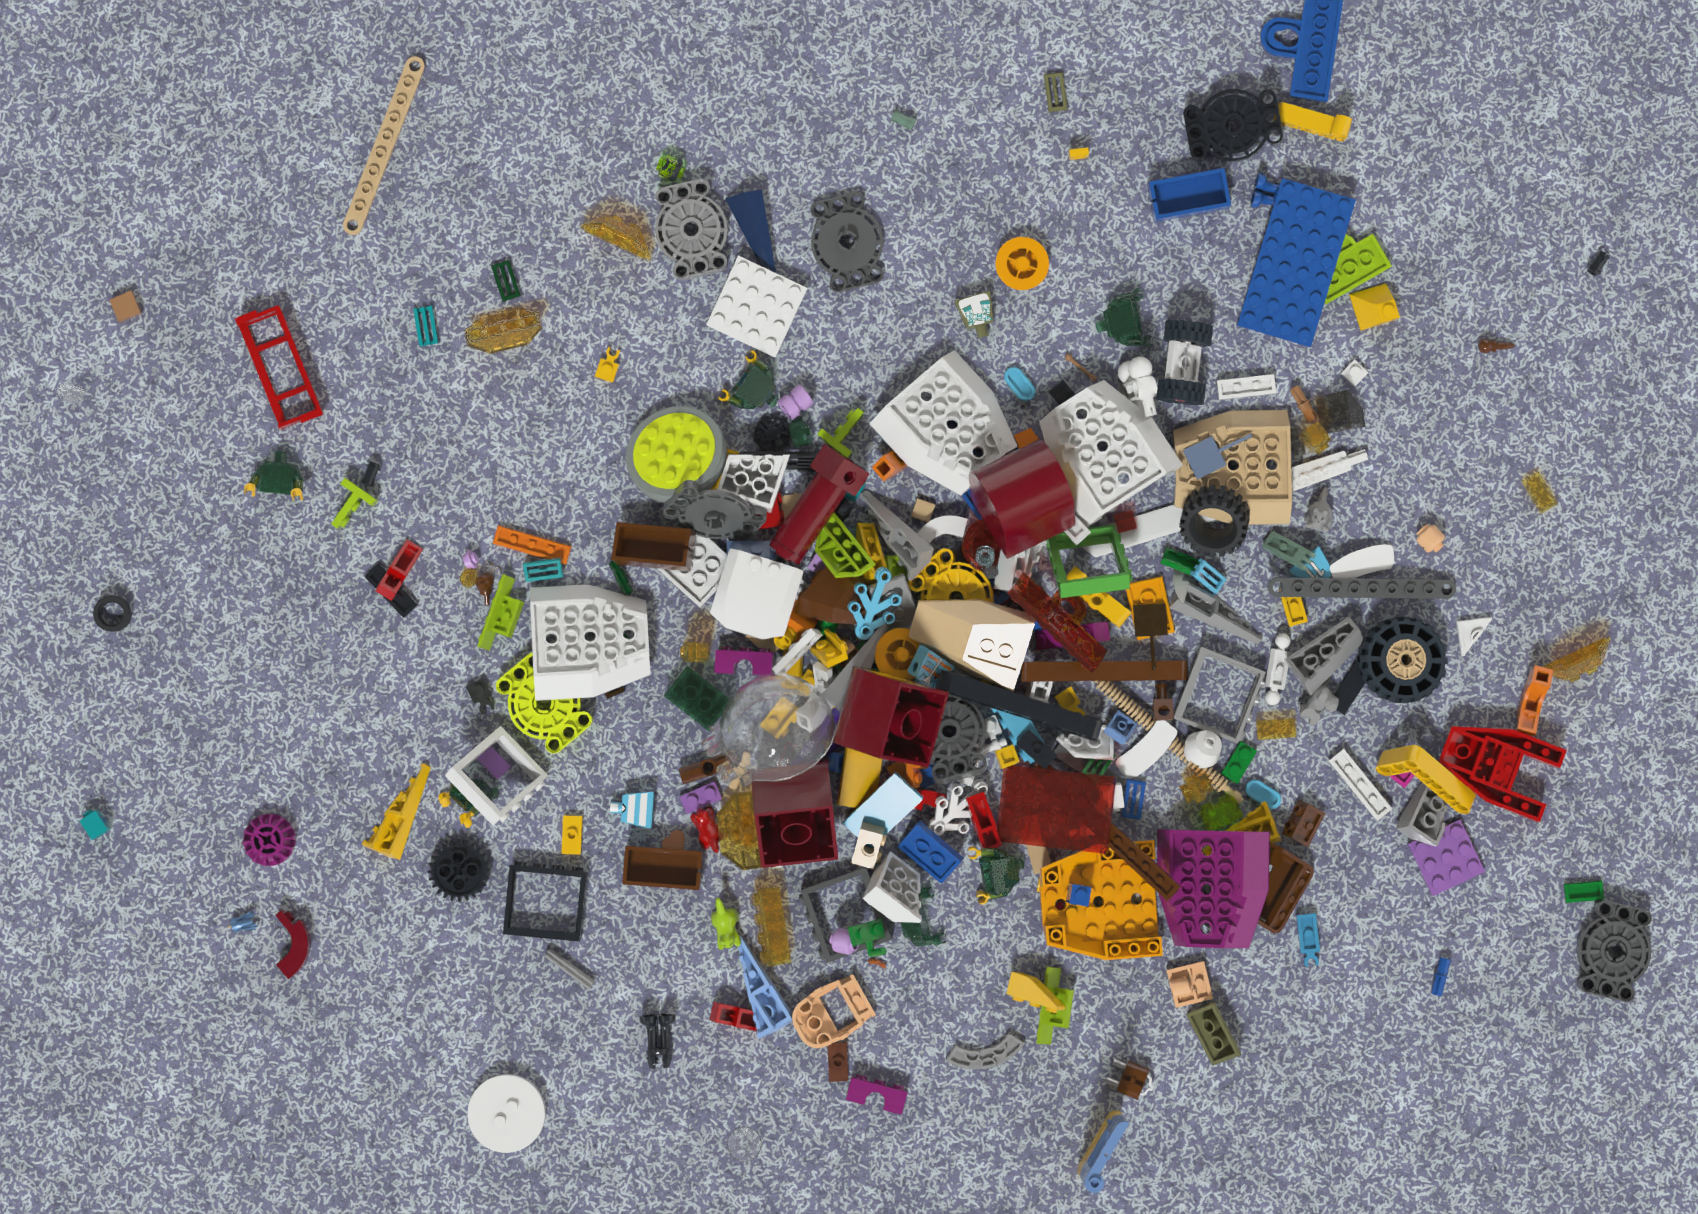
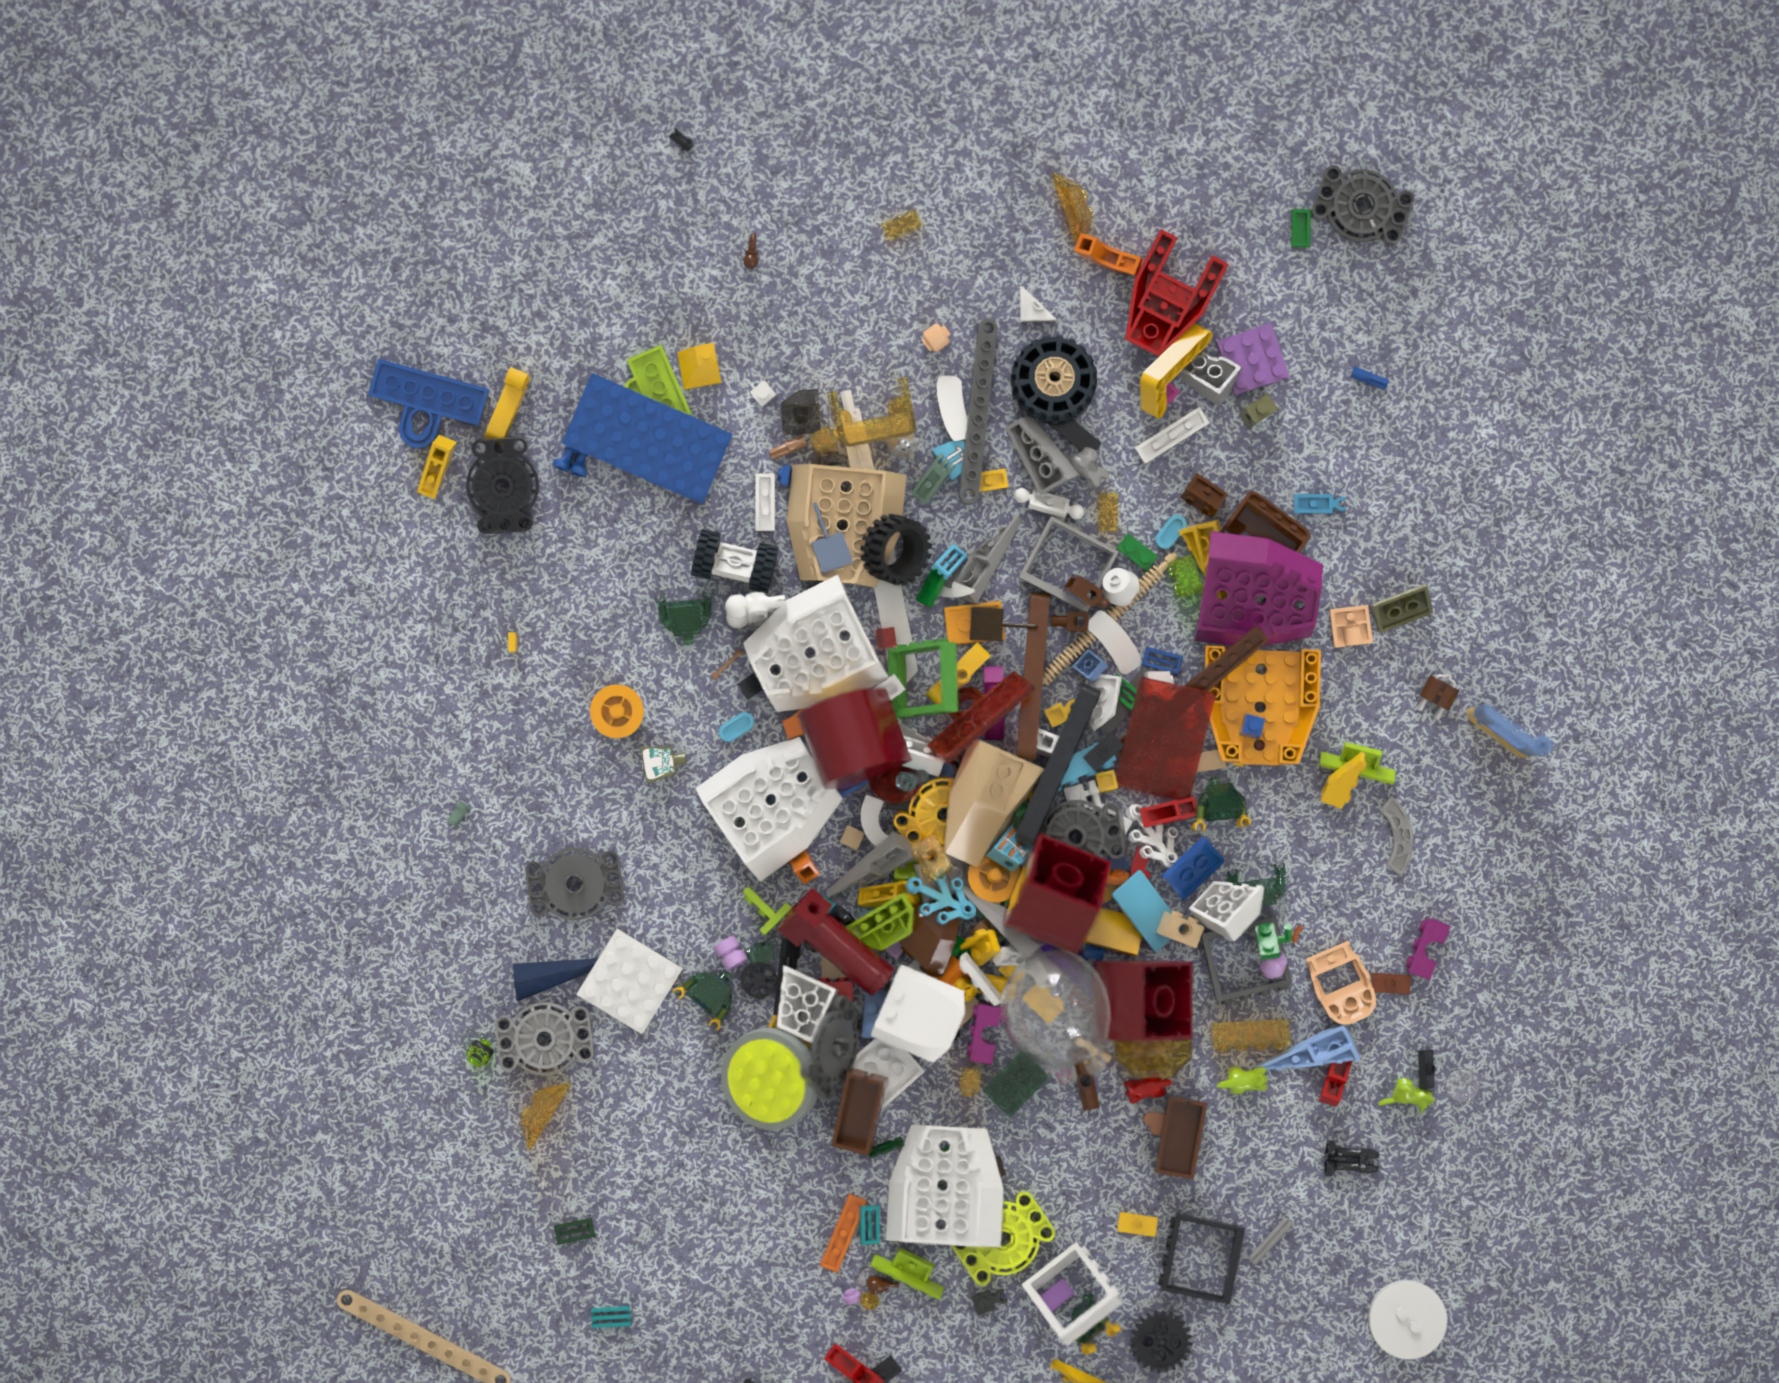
camera: 85 degrees left, 0 degrees up
clear yellow wedge [464,307,542,354] -> none
yellow plate [595,347,620,383] -> none
torso [610,792,655,828] -> none
medium lavender plate [680,781,722,814] -> none
olive tile [1043,72,1068,113] -> none
blue piece [1147,168,1231,223] -> none
clear yellow brick [1179,773,1214,803] -> none
none -> yellow slope [417,435,457,499]
none -> blue plate [777,465,791,486]
none -> clear yellow windscreen [827,376,916,447]
none -> clear yellow brick [911,834,953,882]
none -> dark green tile [1013,802,1029,829]
none -> reddish brown torso [1062,575,1109,610]
none -> olive torso [1239,394,1279,430]
none -> lime animal [1378,1077,1435,1114]
none -> black plate [1418,1049,1436,1089]

